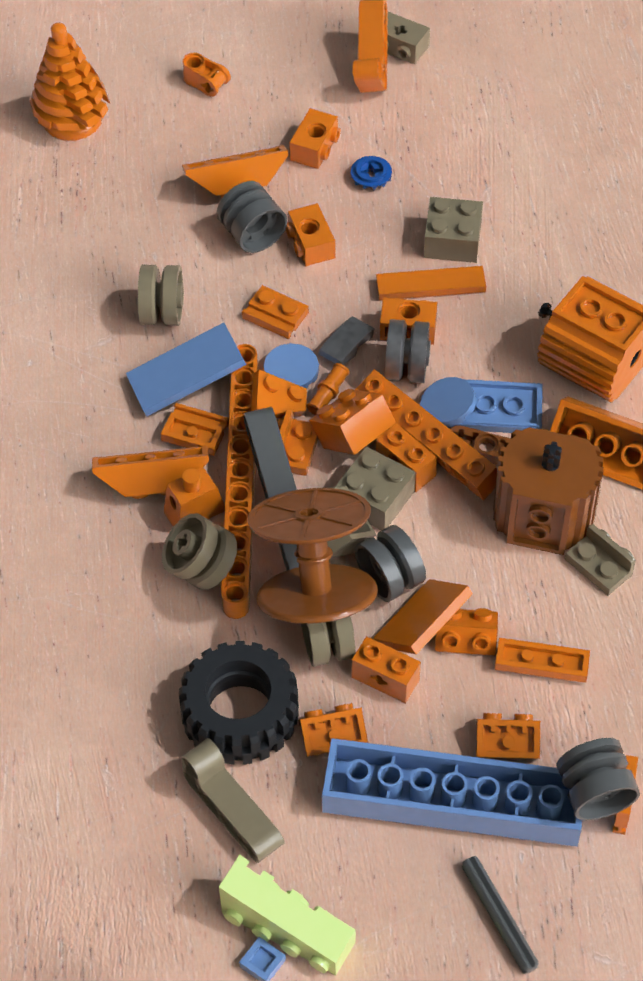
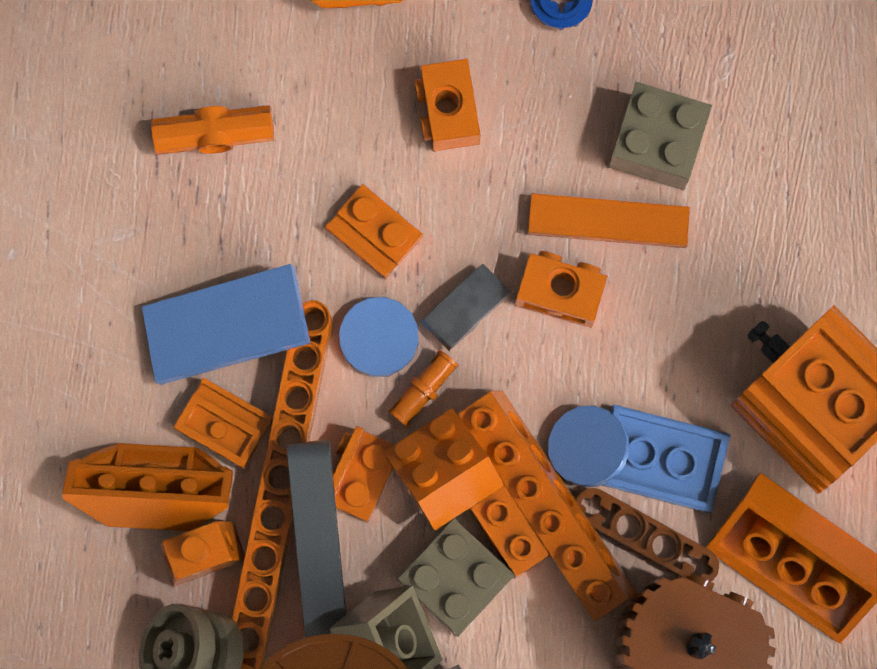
camera: 10 degrees right, 25 degrees up
dark tan wheel [138,264,184,326] -> none
dark grey wheel [217,181,287,253] -> none
orange wing [251,370,307,418] -> none
flat silver wheel [385,319,431,383] -> none
none -> orange piece [151,105,275,155]

